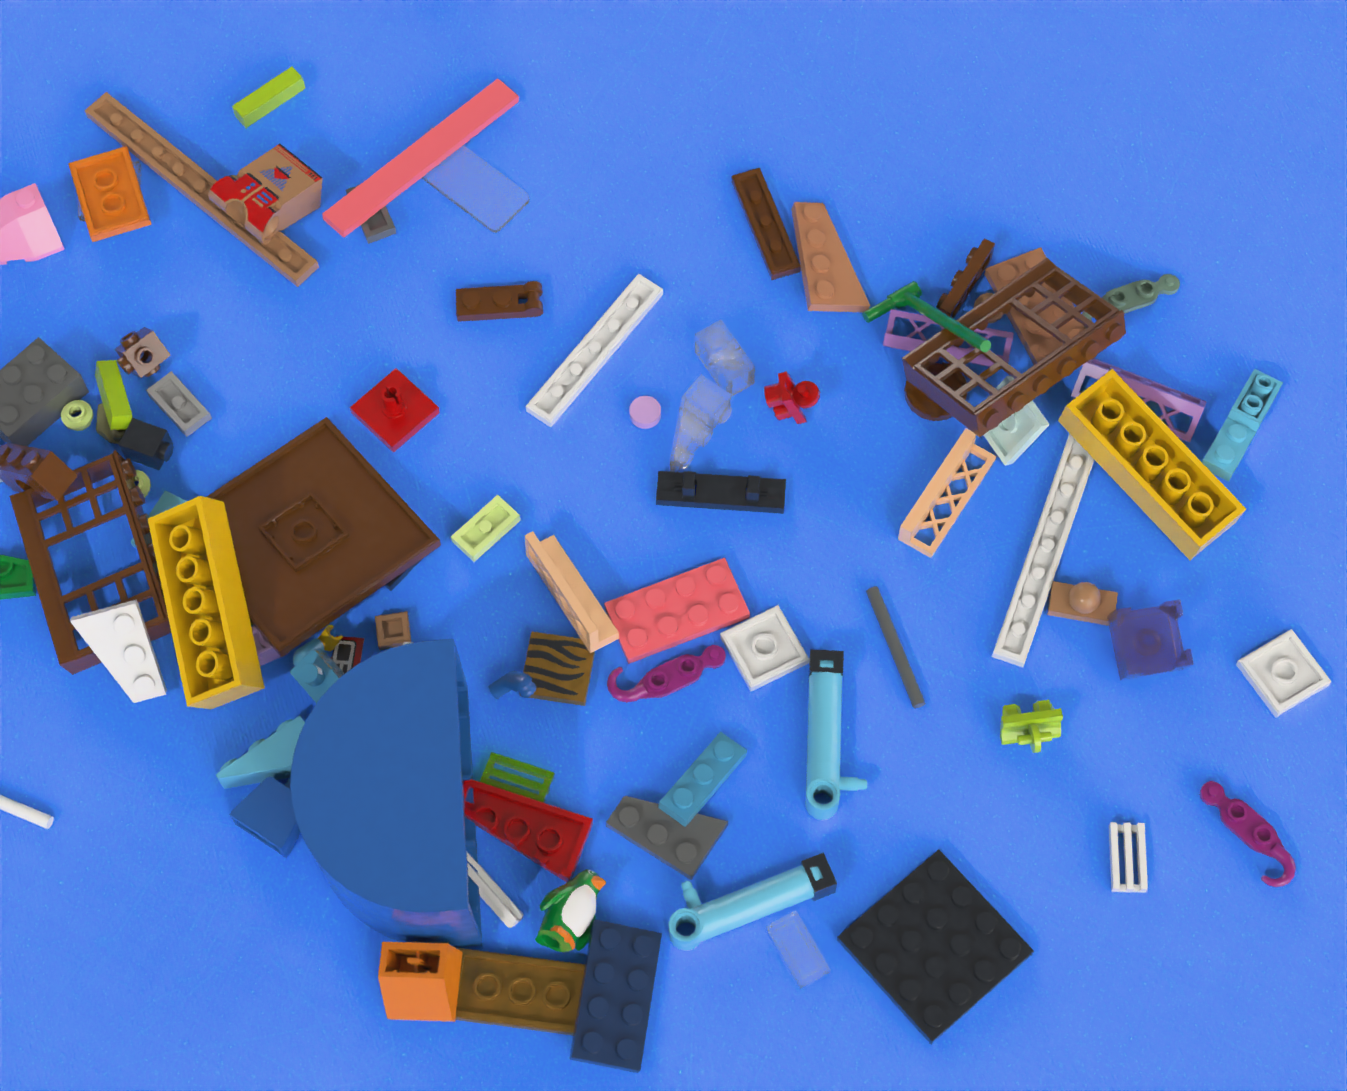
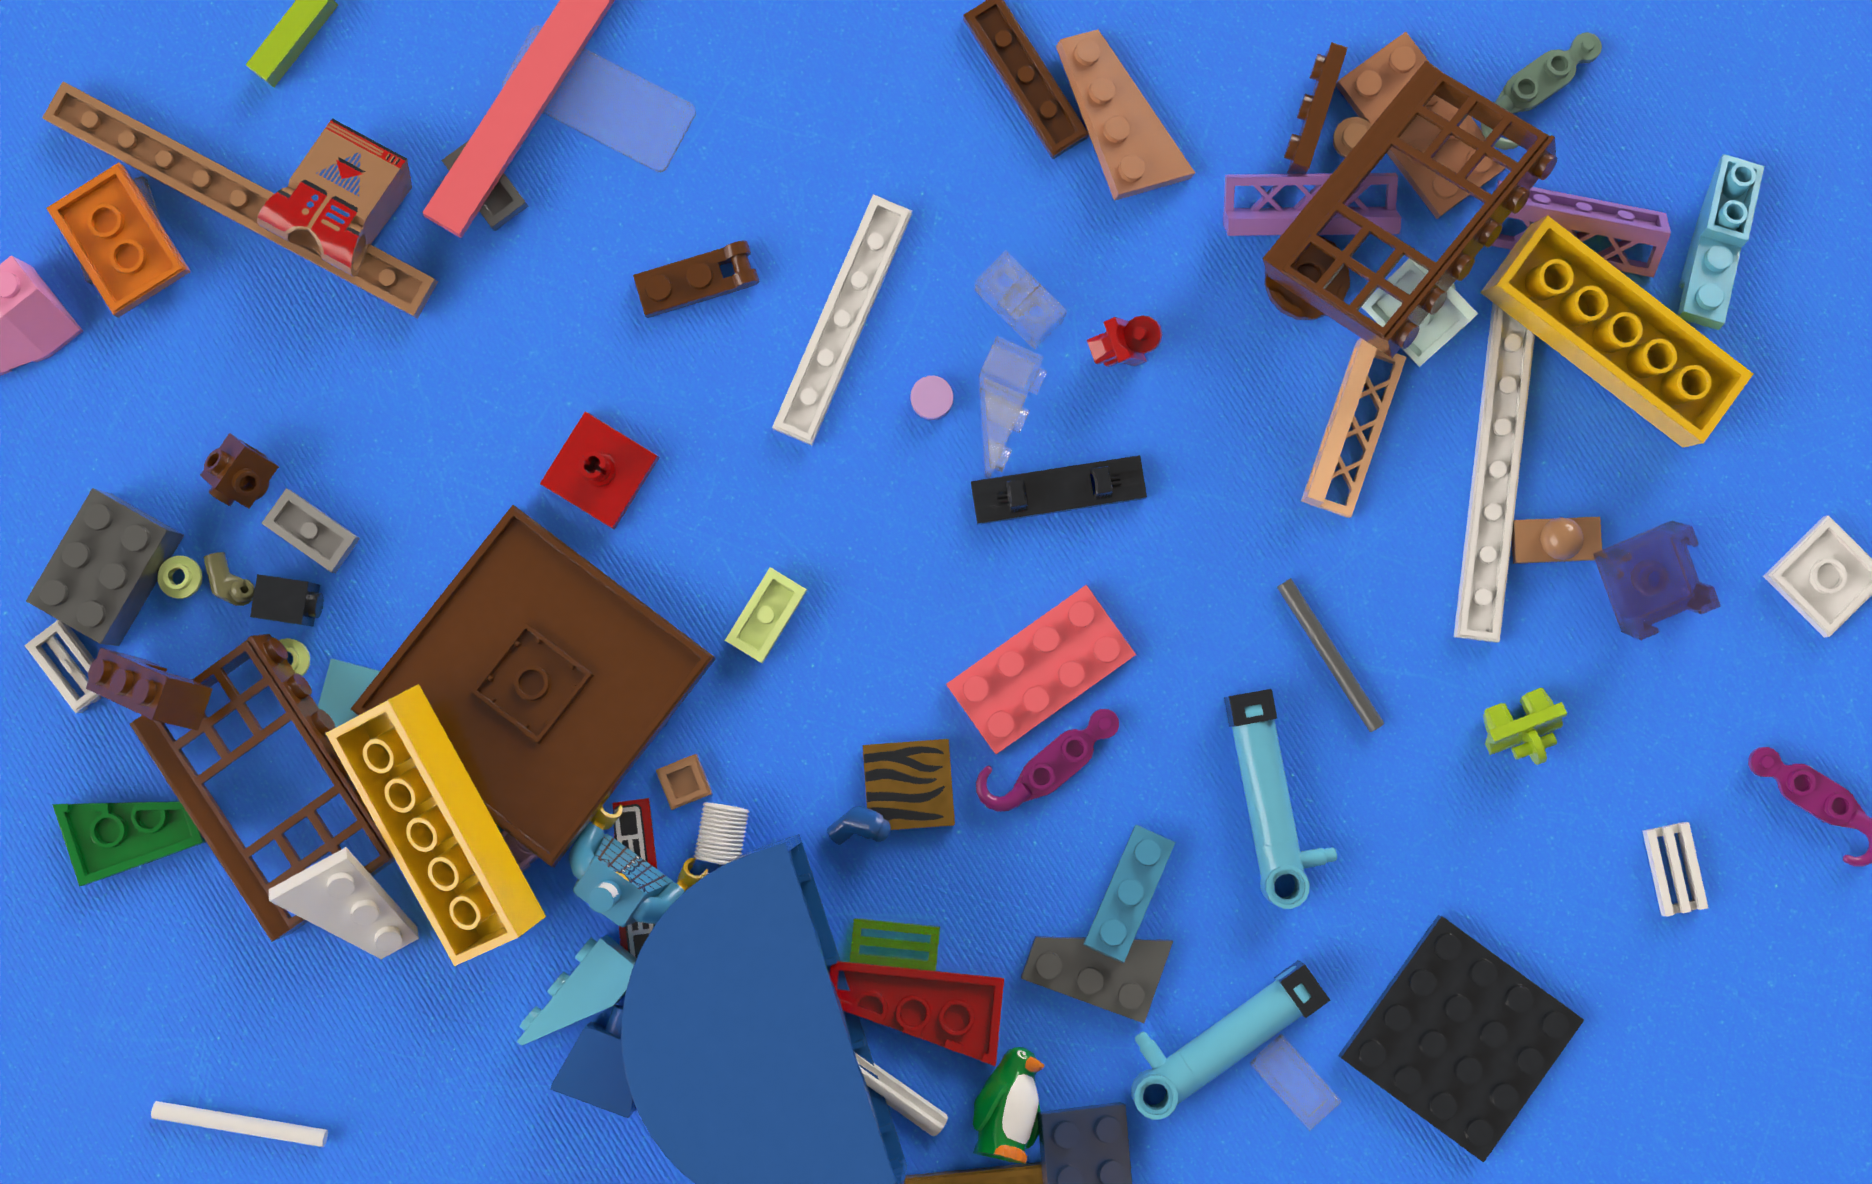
camera: 10 degrees left, 20 degrees up
lime piece [95,360,132,430] -> none
light nougat fence [524,531,619,653] -> none
white tile [720,605,809,692] -> none
green bar [862,281,991,352] -> none

